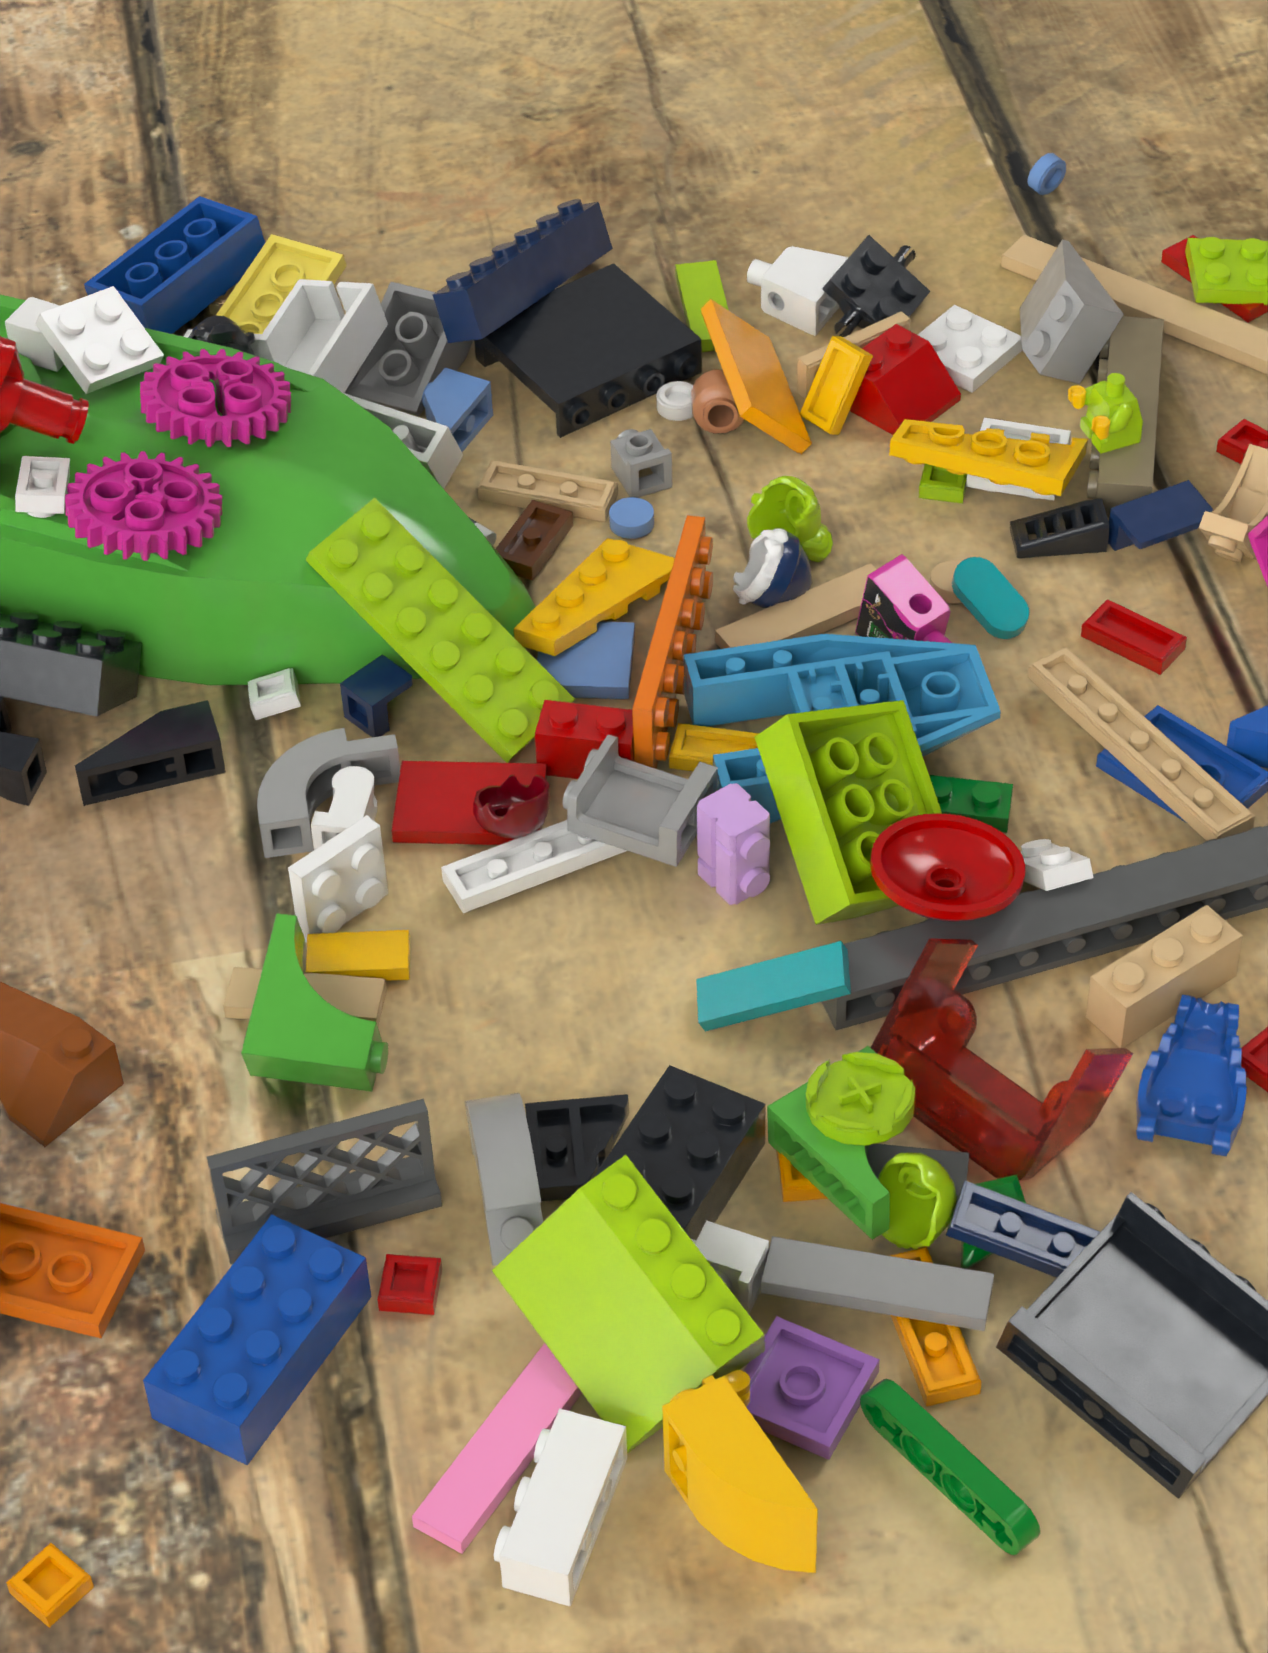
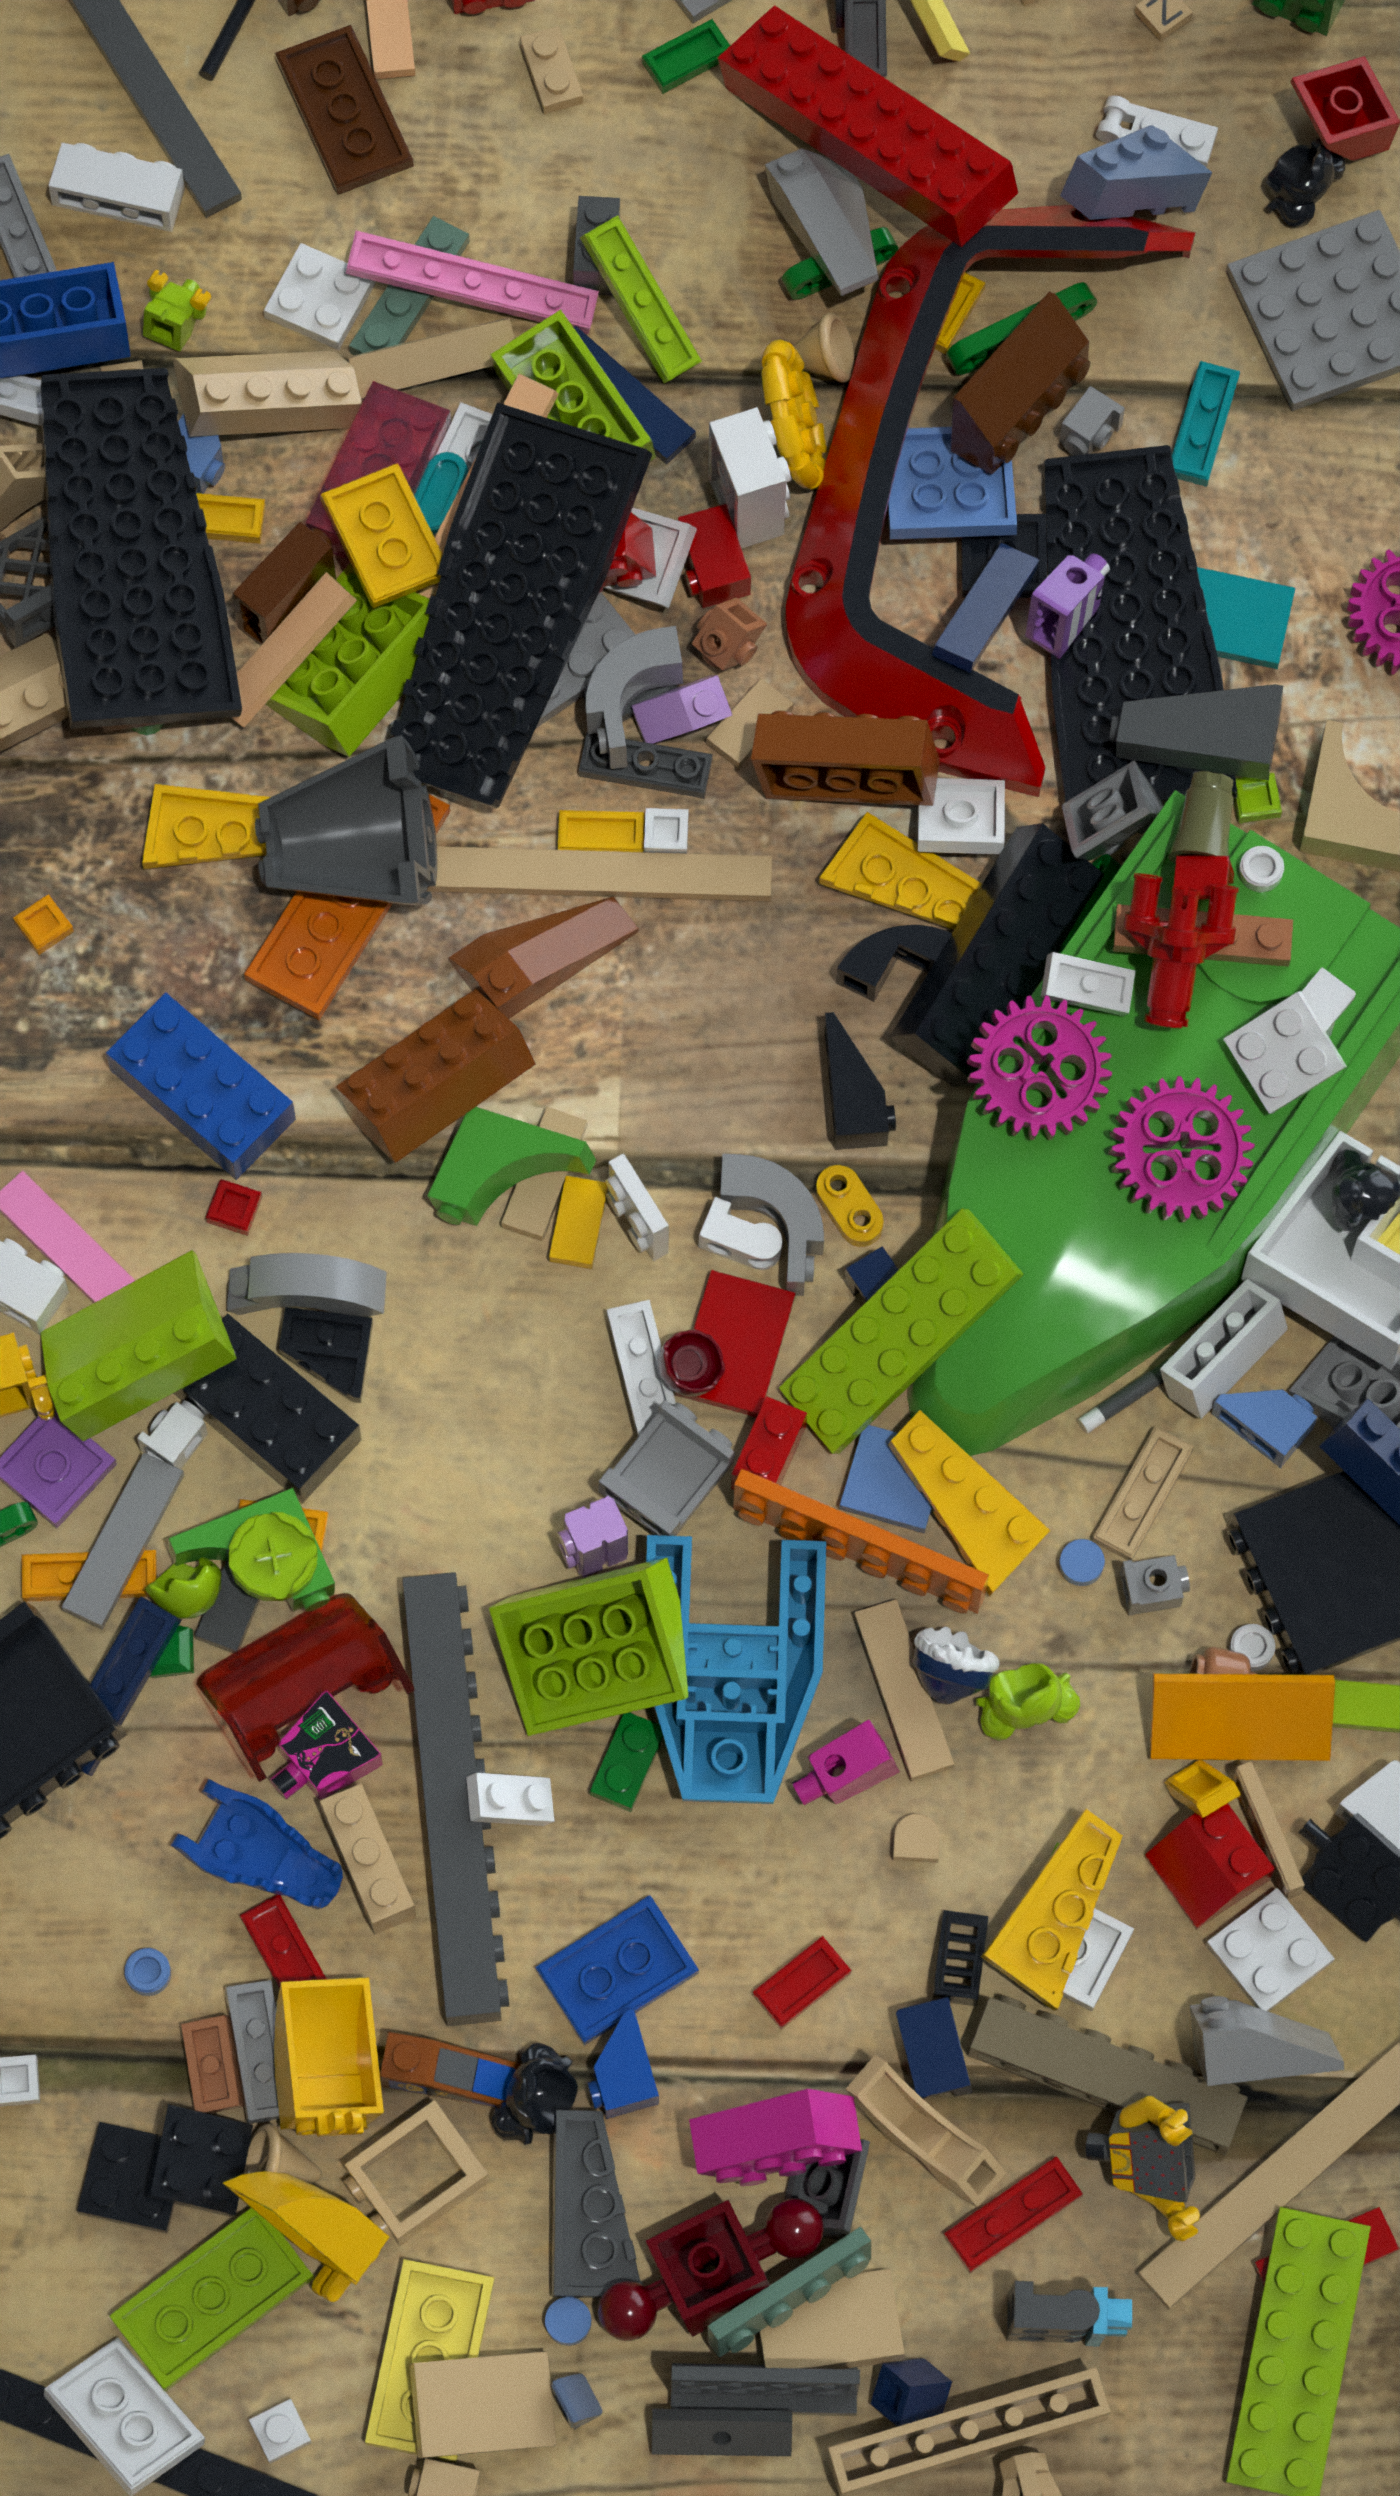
camera: 100 degrees right, 25 degrees up
dark grey fence [206,1099,442,1265] -> none
white tile [248,668,301,720] -> none
reddish brown plate [496,500,573,581] -> none
yellow tile [669,723,759,772] -> none
teal tile [696,941,851,1032] -> none
red dish [870,813,1025,922] -> none
teal tile [952,557,1029,639] -> none
tan tile [1028,647,1255,841] -> none
lime piece [1068,373,1143,454] -> none
none -> torso [270,1690,383,1800]
none -> dark orange brick [335,989,536,1163]
none -> yellow plate [816,1165,884,1247]
none -> torso [1086,2096,1200,2242]

